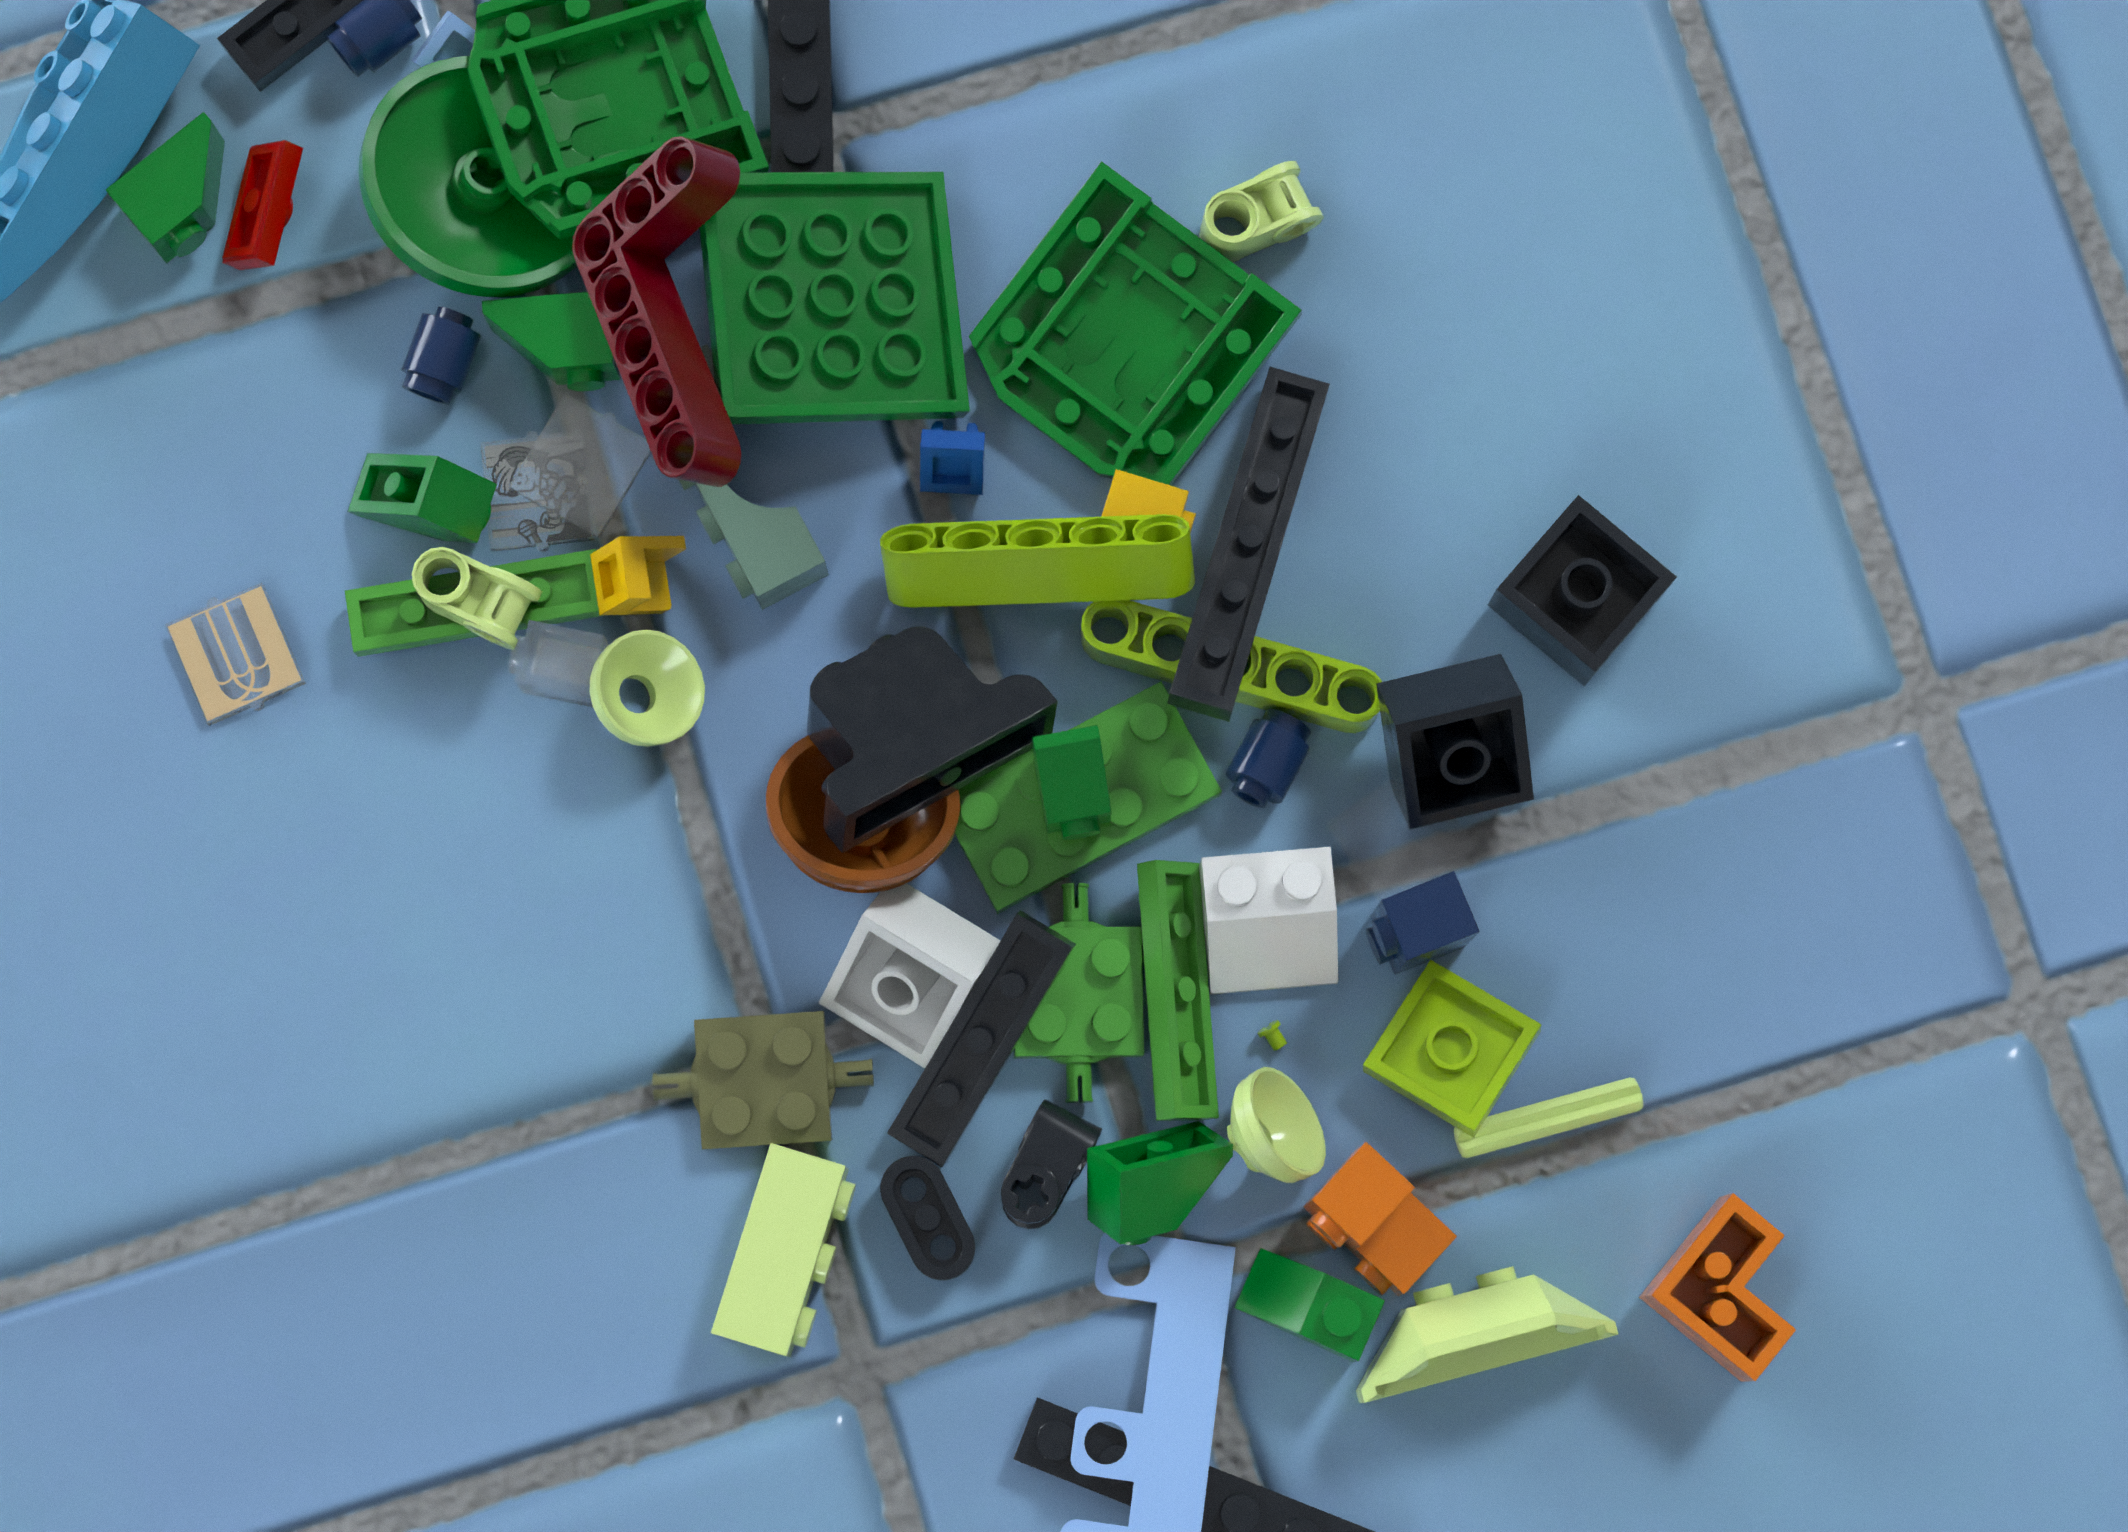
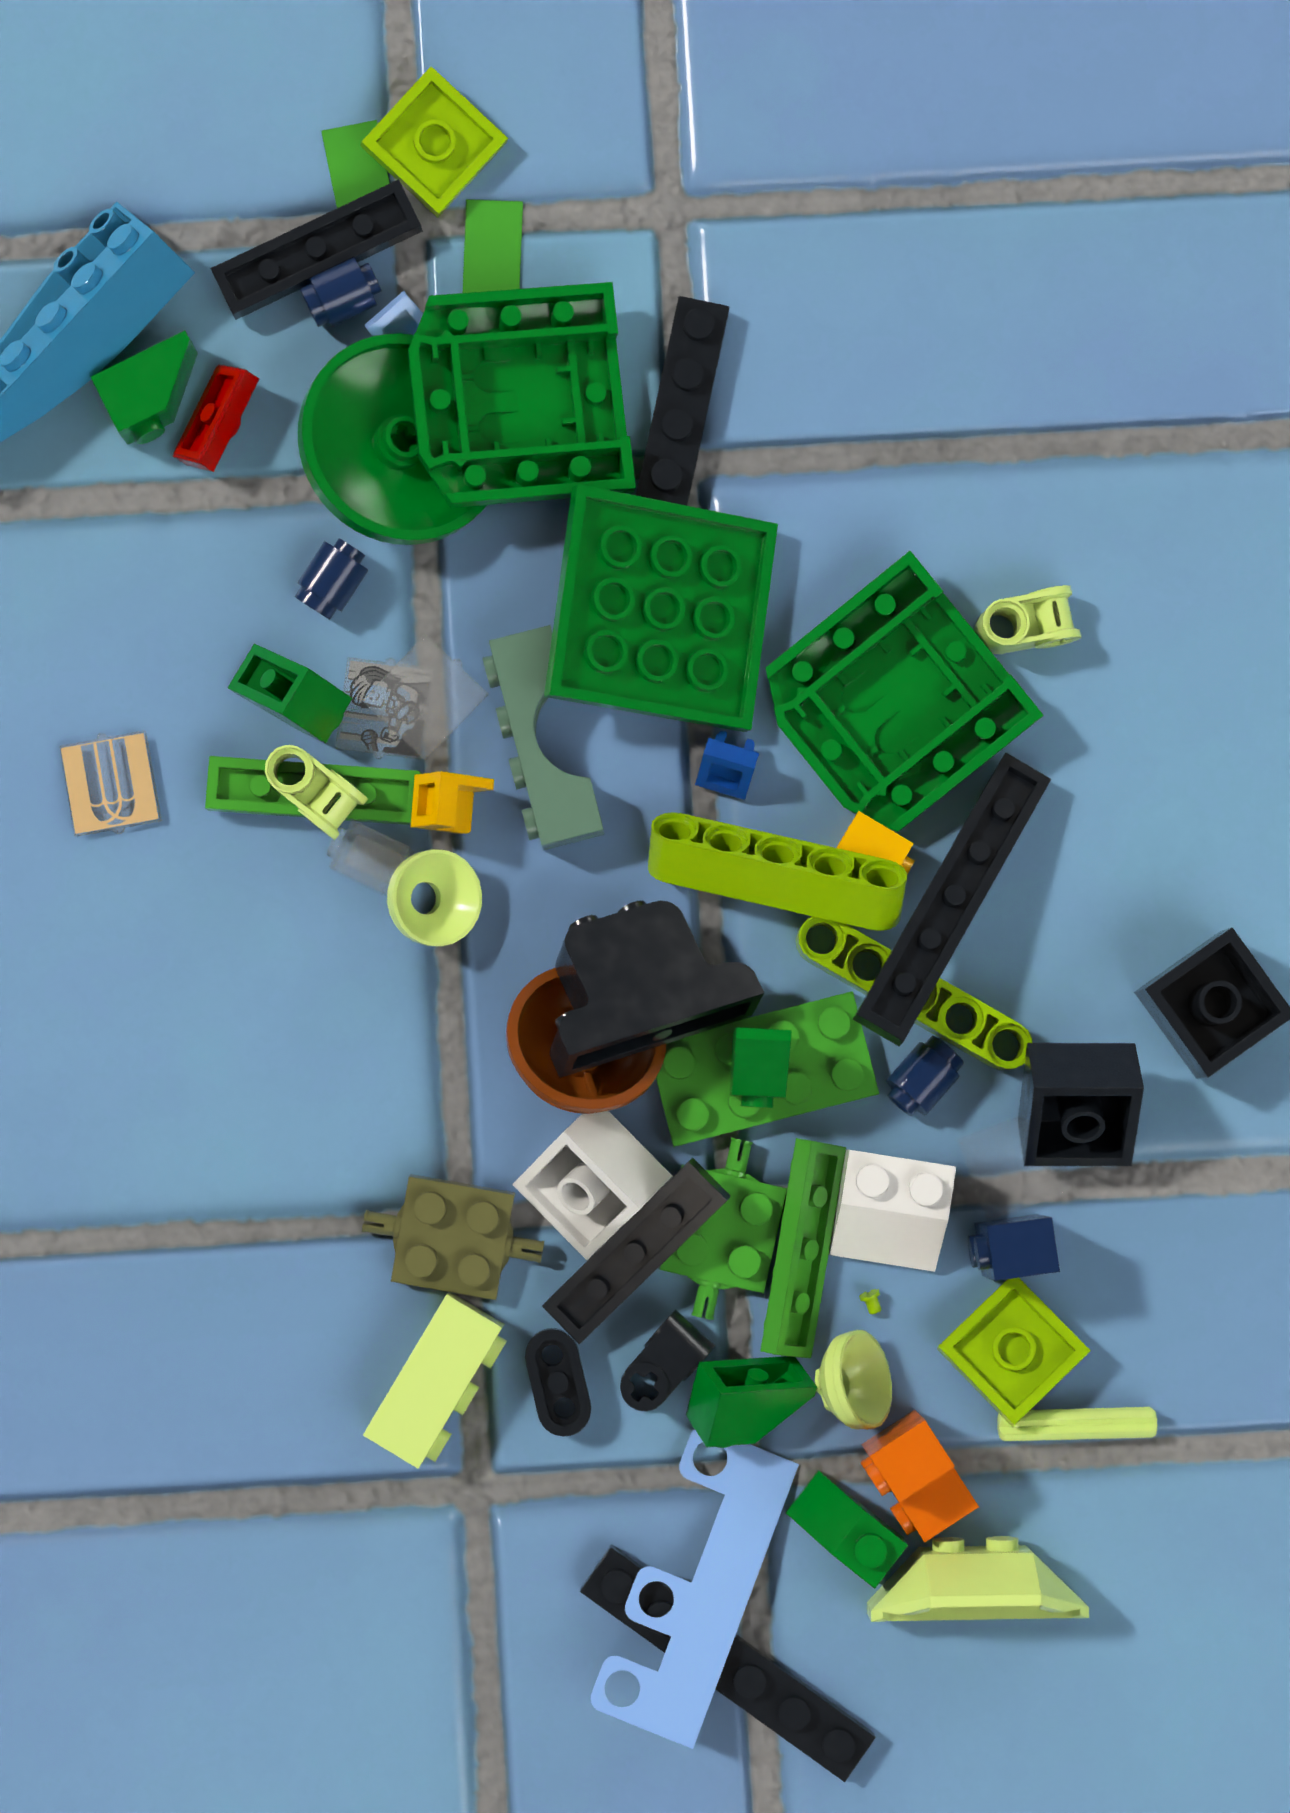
camera: 15 degrees right, 5 degrees up
green slope [482,292,620,392] -> none
dark red beam [572,136,741,487] -> none
orange brick [1639,1193,1796,1382] -> none

